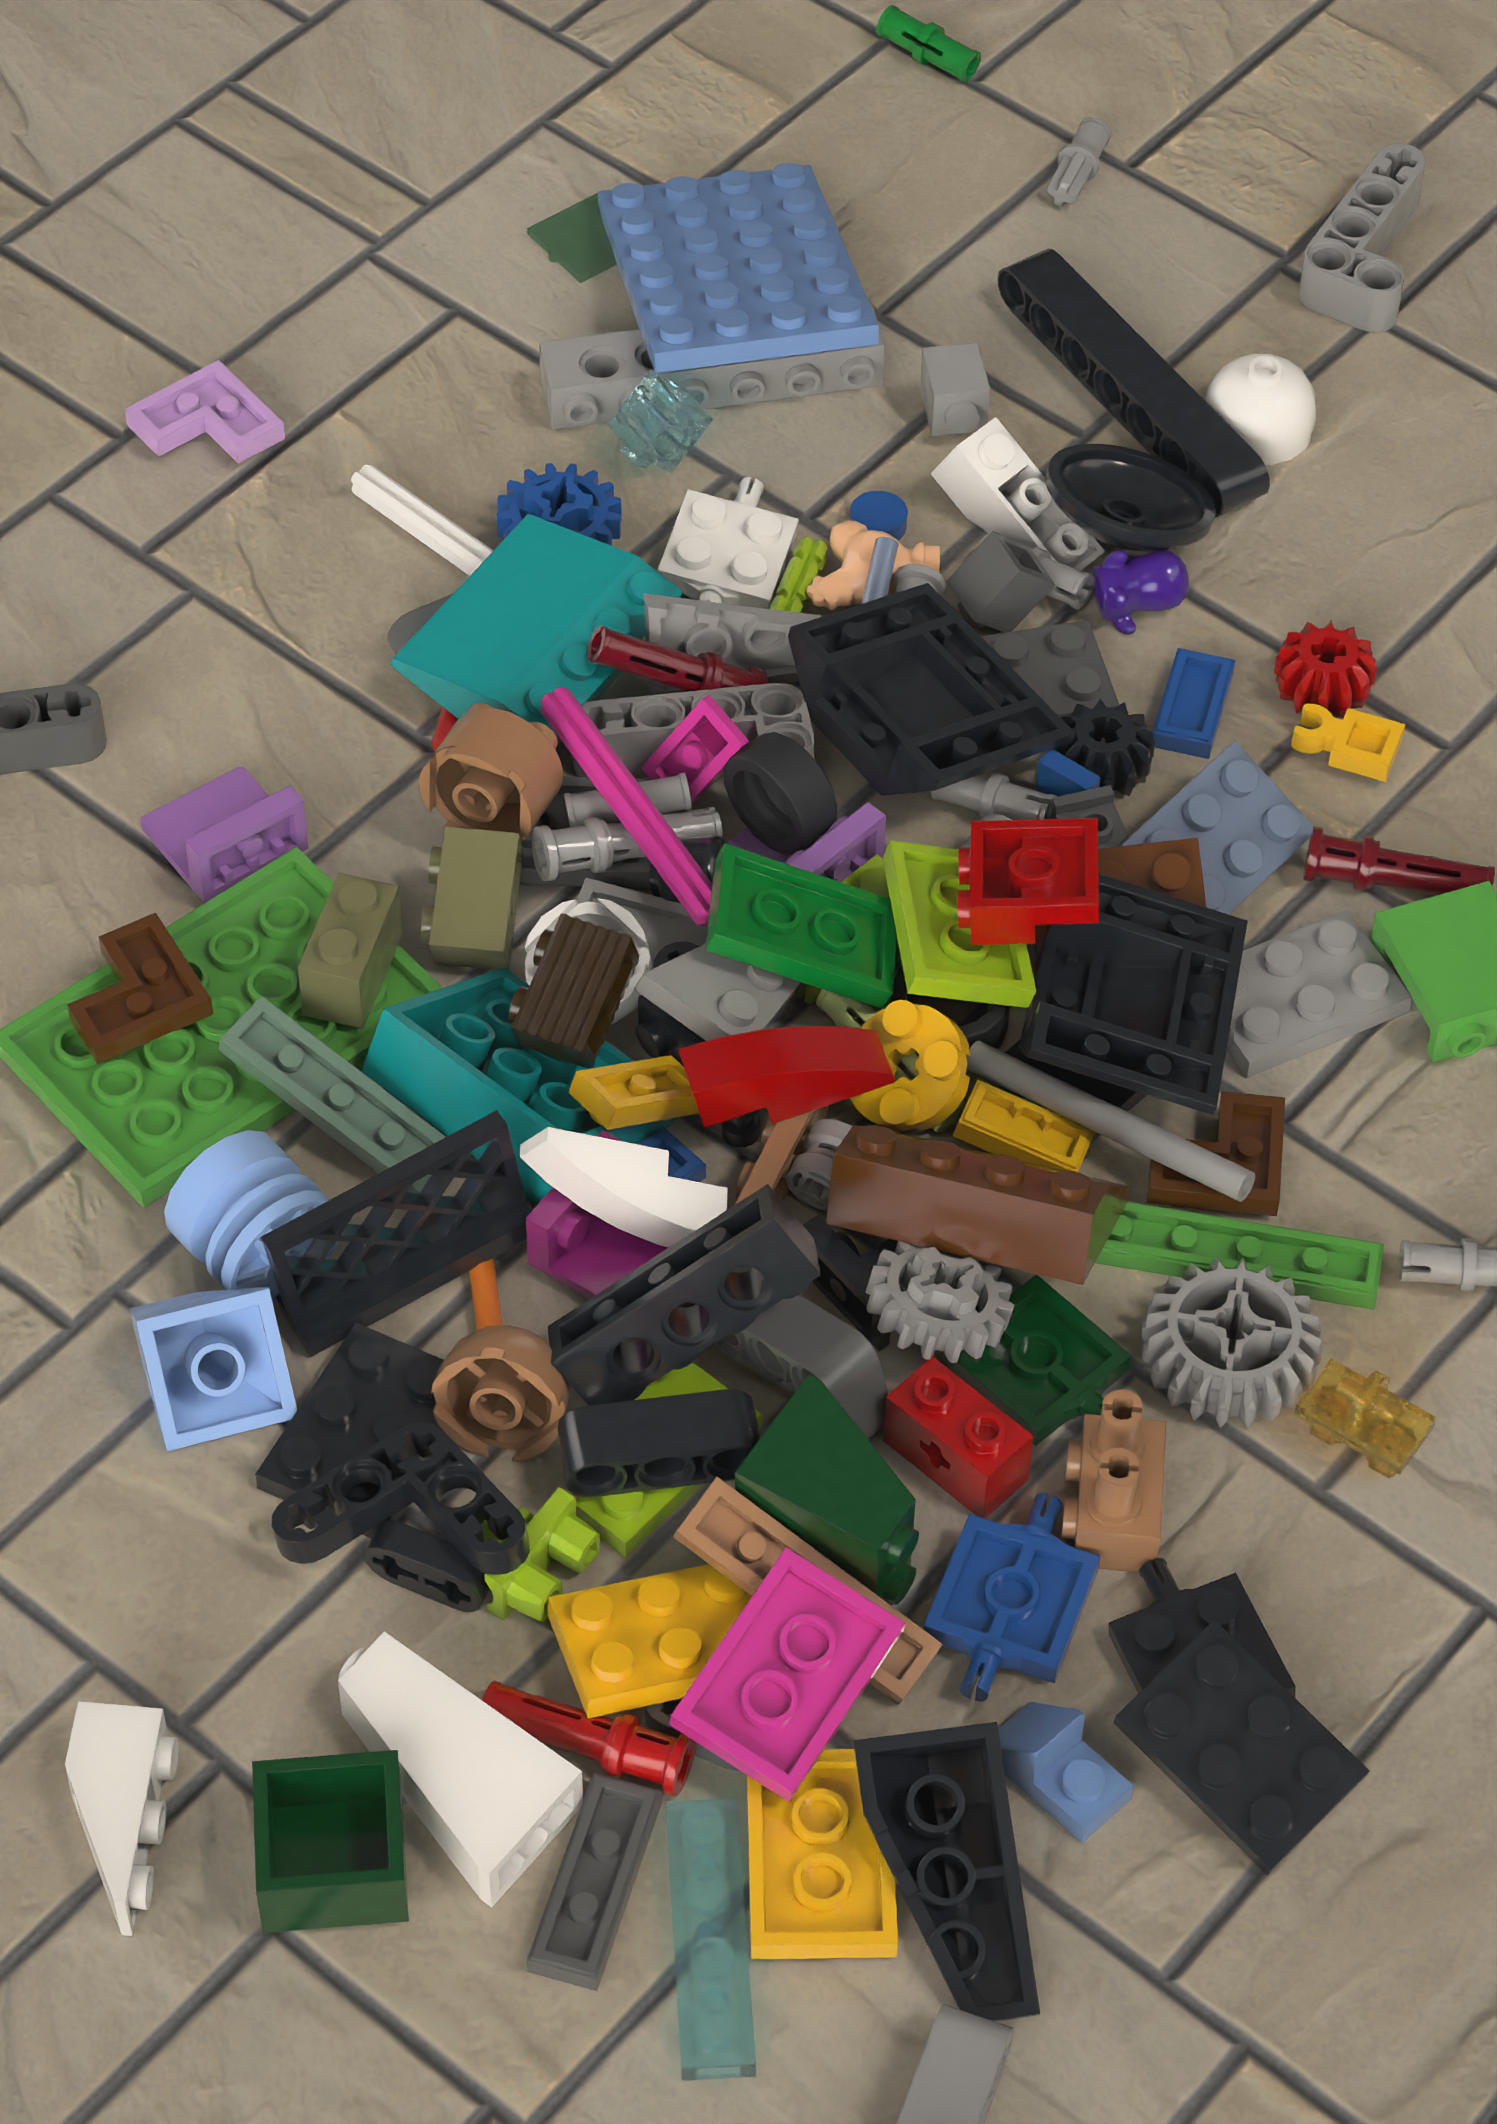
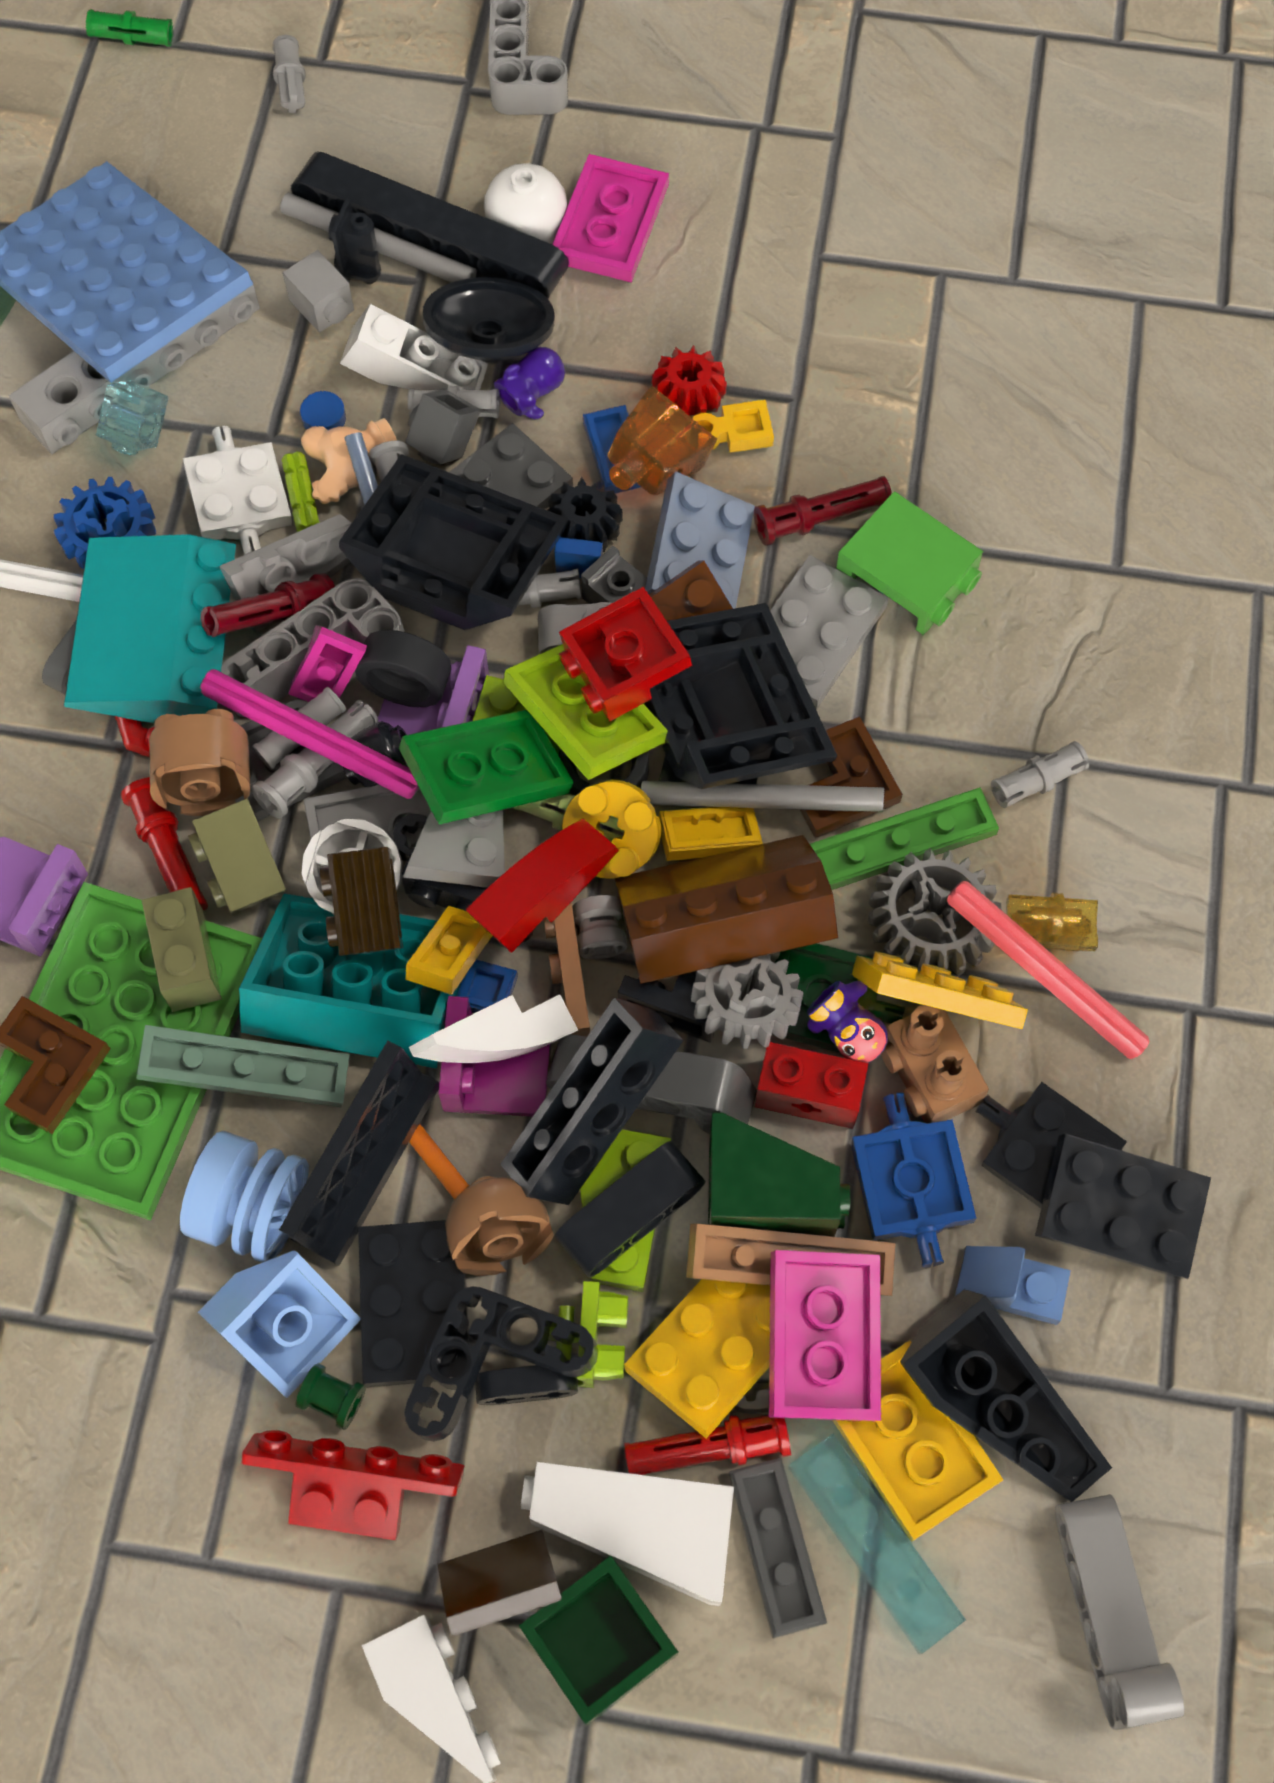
camera: 30 degrees left, 15 degrees up
none -> red pin [120,777,208,911]
none -> red bracket [241,1430,465,1541]
none -> light grey piece [280,192,477,282]
none -> dark green bush [295,1363,366,1430]
none -> black hinge [328,198,381,284]
none -> dark brown tile [437,1529,562,1636]
none -> dark pink plate [552,154,669,283]
none -> clear orange torso [607,386,717,495]
none -> animal [807,980,888,1063]
none -> yellow plate [851,952,1028,1029]
none -> coral axle [947,881,1150,1059]

